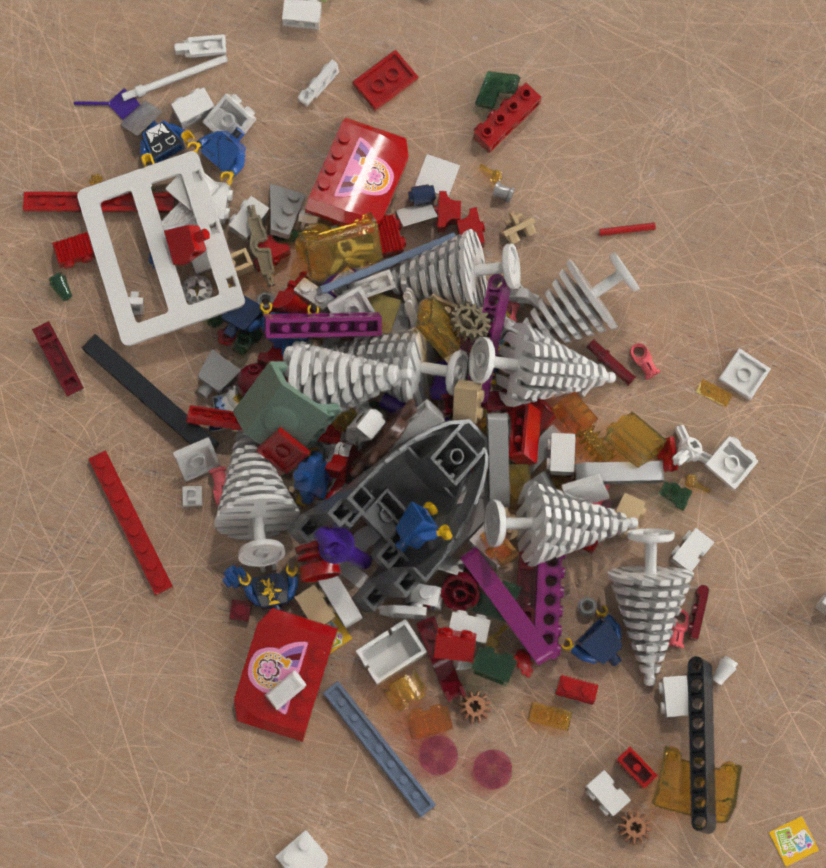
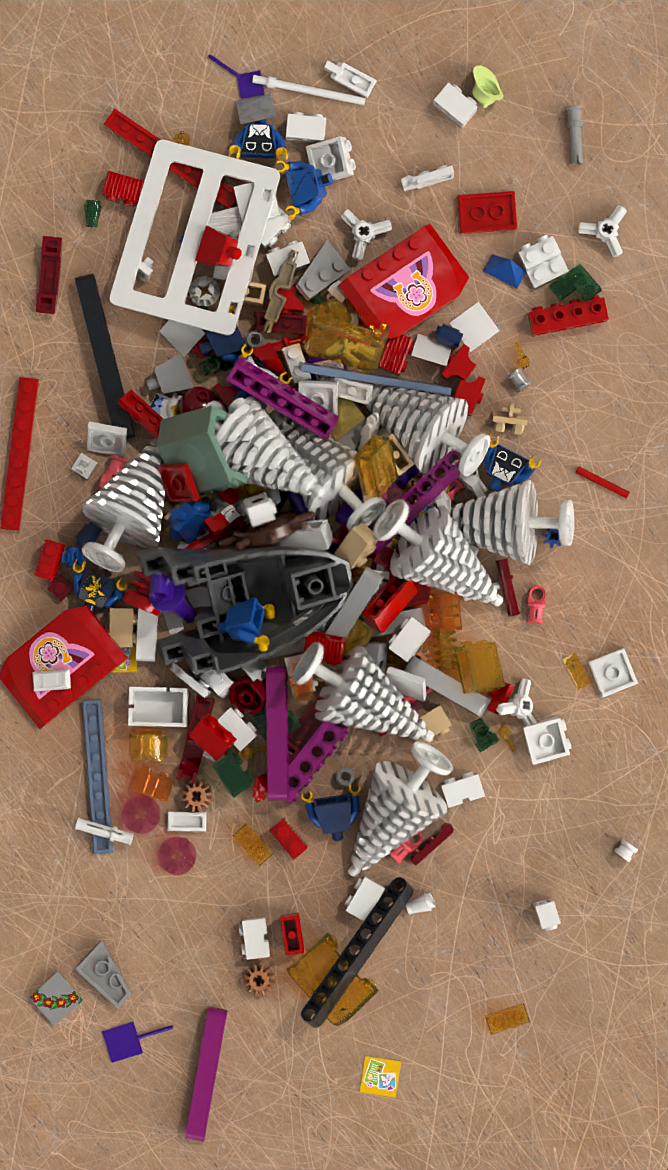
camera: 40 degrees right, 10 degrees up
dark tan gear [449,302,491,342] -> none
none -> red brick [34,539,65,581]
none -> dark blue brick [75,521,102,548]
none -> white pin [75,817,134,845]
none -> white sticker [159,320,205,357]
none -> white tile [168,812,206,832]
none -> dark red plate [252,311,307,335]
none -> red brick [303,631,347,666]
none -> white bush [341,210,392,260]
none -> blue slope [483,254,526,289]
none -> torso [483,434,542,493]
none -> white plate [518,235,569,289]
none -> blue gear [541,528,561,549]
none -> white bush [578,205,627,257]

